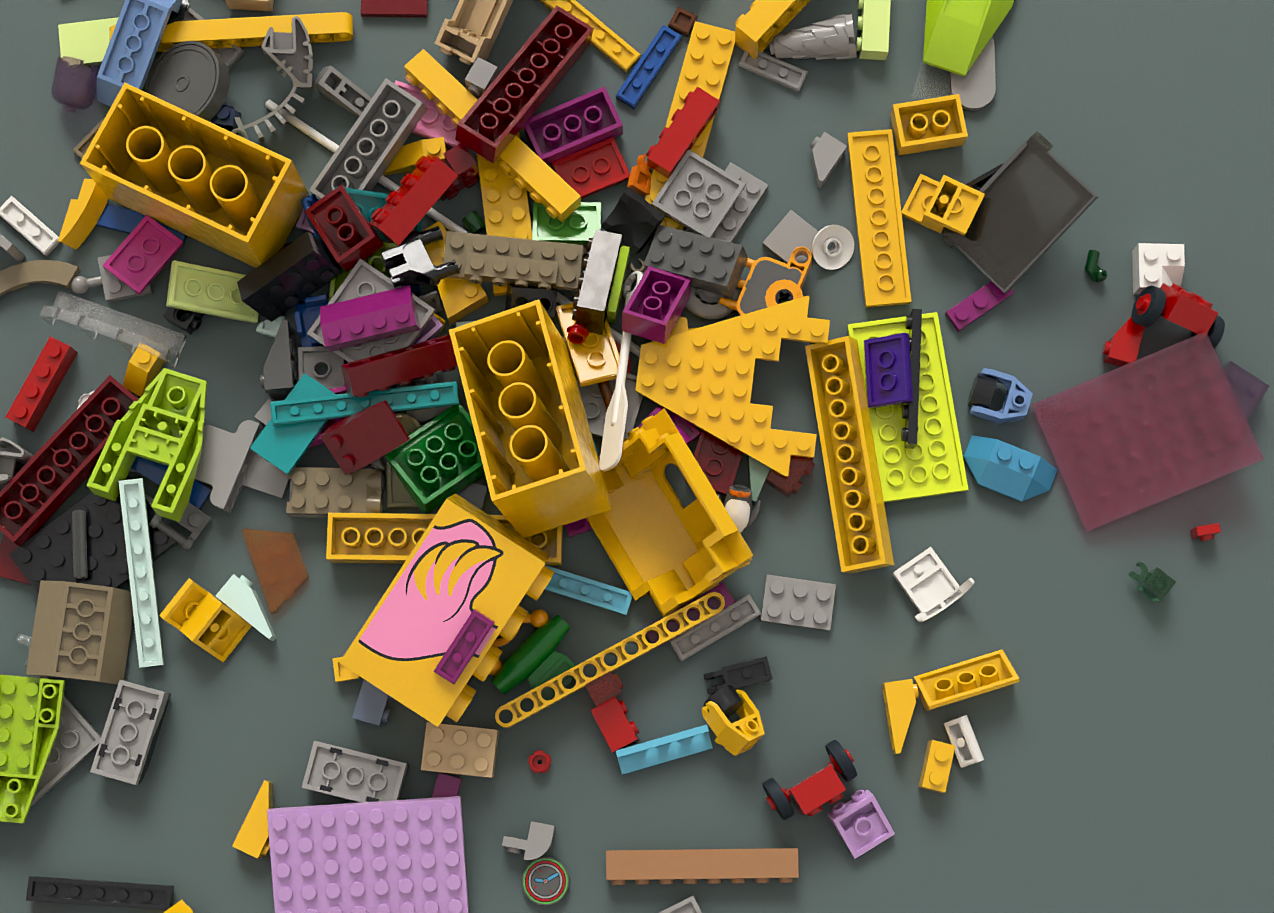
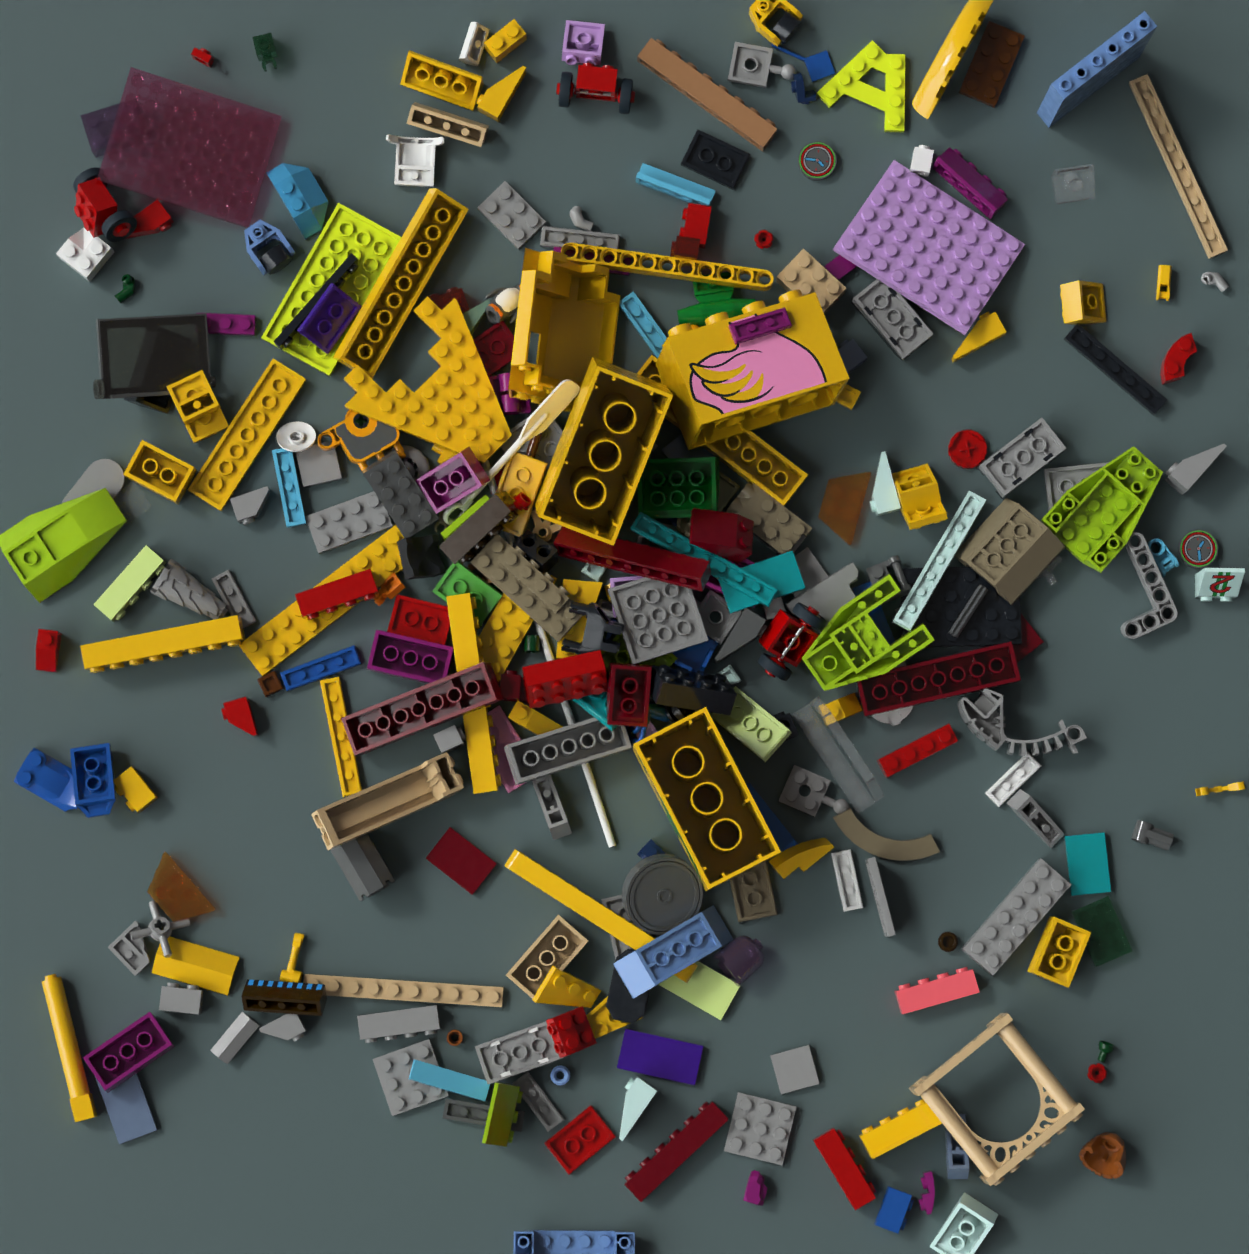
camera: 145 degrees left, 5 degrees up
dark pink plate [103,215,184,295] -> none
light grey piece [231,16,313,140] -> none
magenta slope [320,285,421,352] -> none
light grey brick [502,821,555,860] -> none
light grey plate [652,149,746,238] -> none
yellow piece [701,685,765,756] -> none
black hinge [703,656,773,694] -> none
none -> medium azure plate [272,448,306,528]
none -> tan brick [406,102,489,147]
none -> light grey arm [570,206,594,231]
none -> black tile [681,129,750,190]
none -> red brick [758,602,827,681]
none -> red tile [948,430,987,469]

